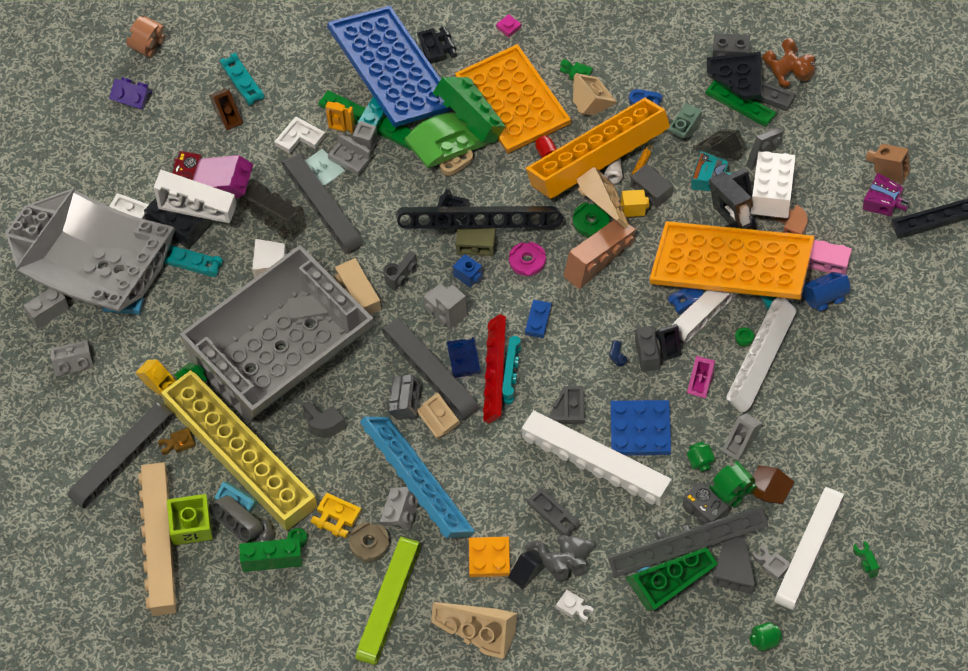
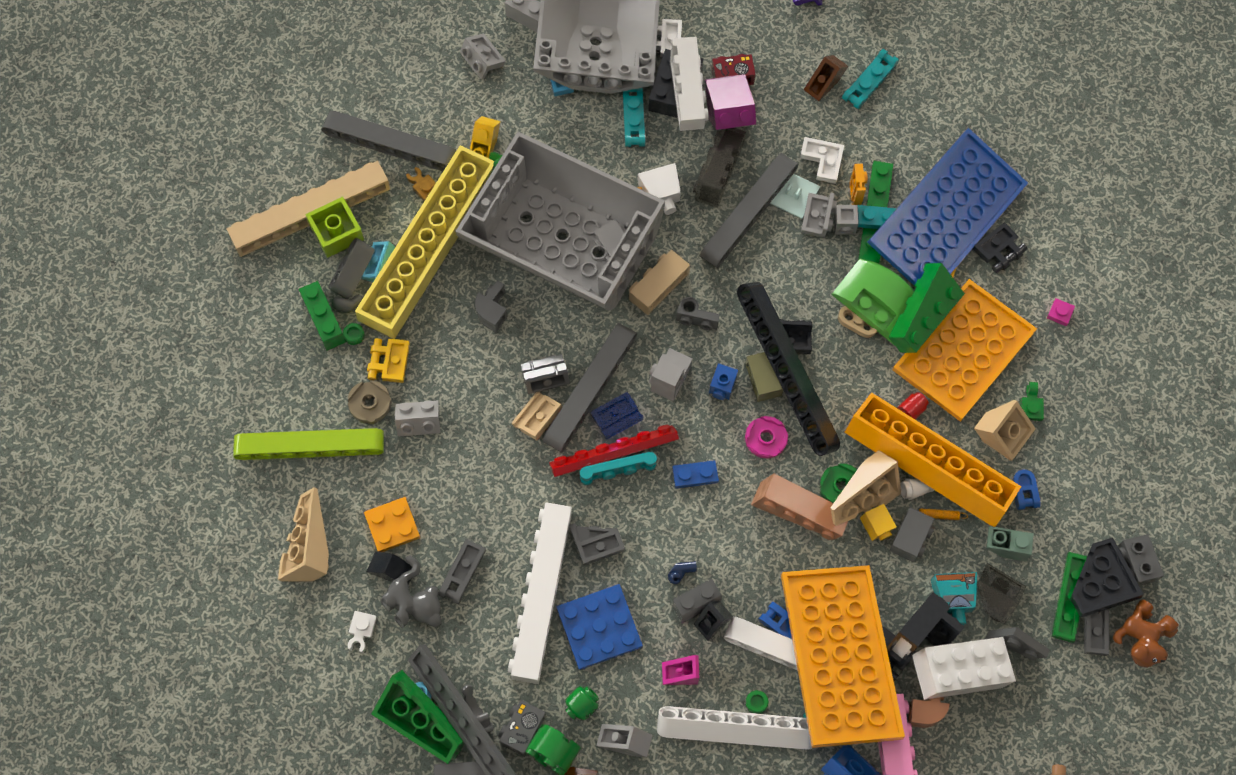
camera: 65 degrees right, 10 degrees up
dark azure plate [360,417,475,538] -> none

